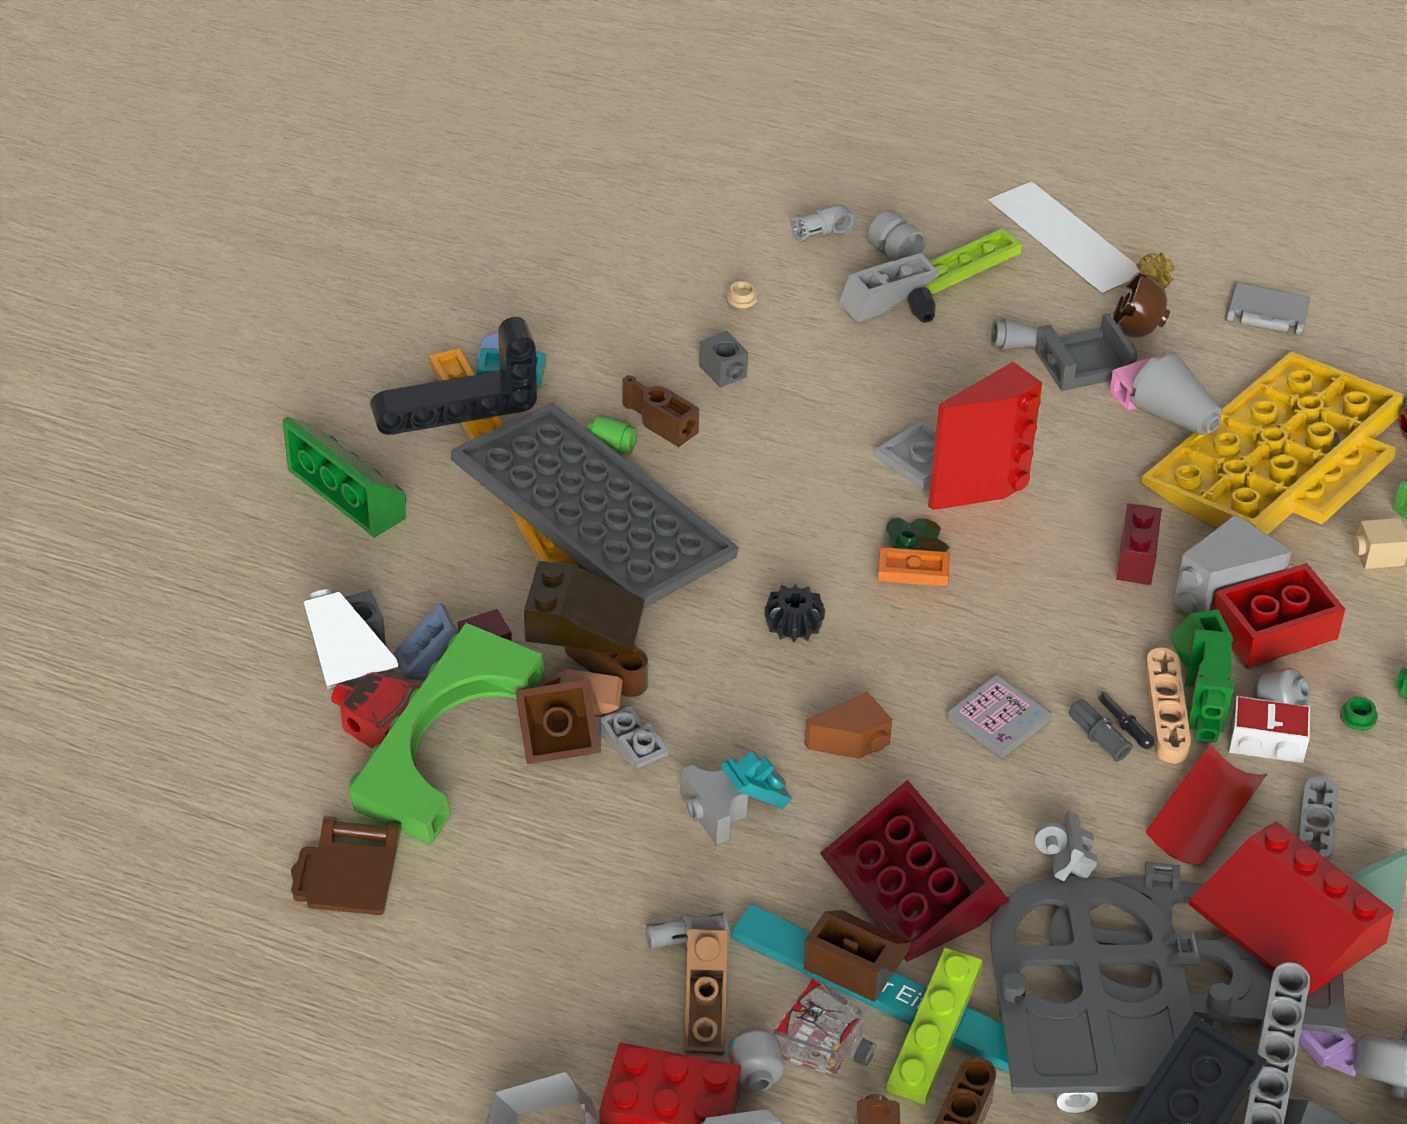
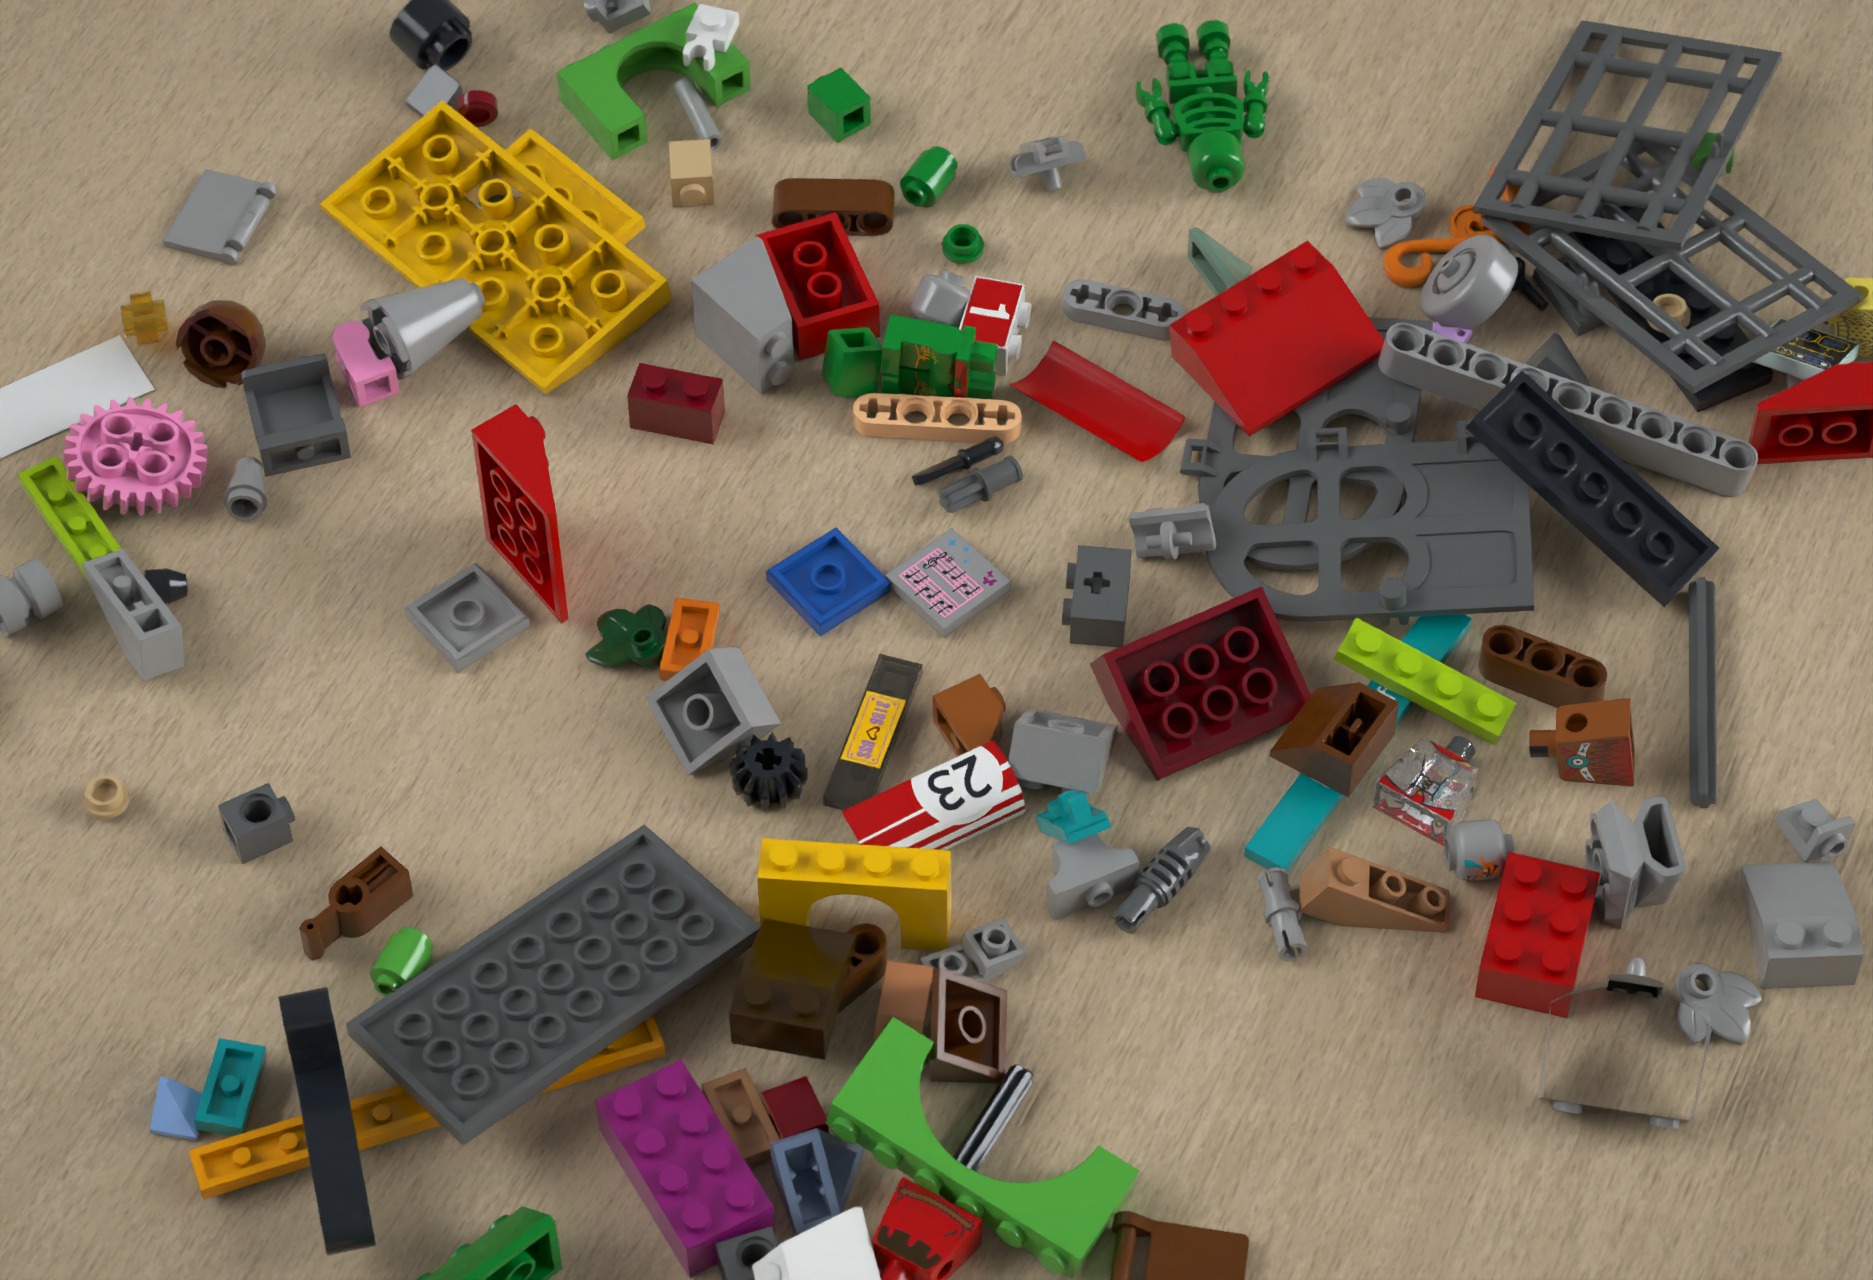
camera: 85 degrees left, 10 degrees up
none -> bright pink gear [64,397,208,516]
none -> magenta brick [596,1059,775,1278]
none -> light grey slope [646,647,781,775]
none -> medium nougat plate [701,1068,780,1167]
none -> yellow arch [757,838,951,951]
none -> blue tile [766,527,891,636]
none -> reddish brown beam [772,178,895,236]
none -> clear smoke tile [823,654,923,811]
none -> sticker [842,741,1025,850]
none -> axle [953,1064,1033,1172]
none -> light grey slope [1008,708,1117,798]
none -> dark grey brick [1062,545,1132,647]
none -> dark grey hinge [1112,827,1211,934]

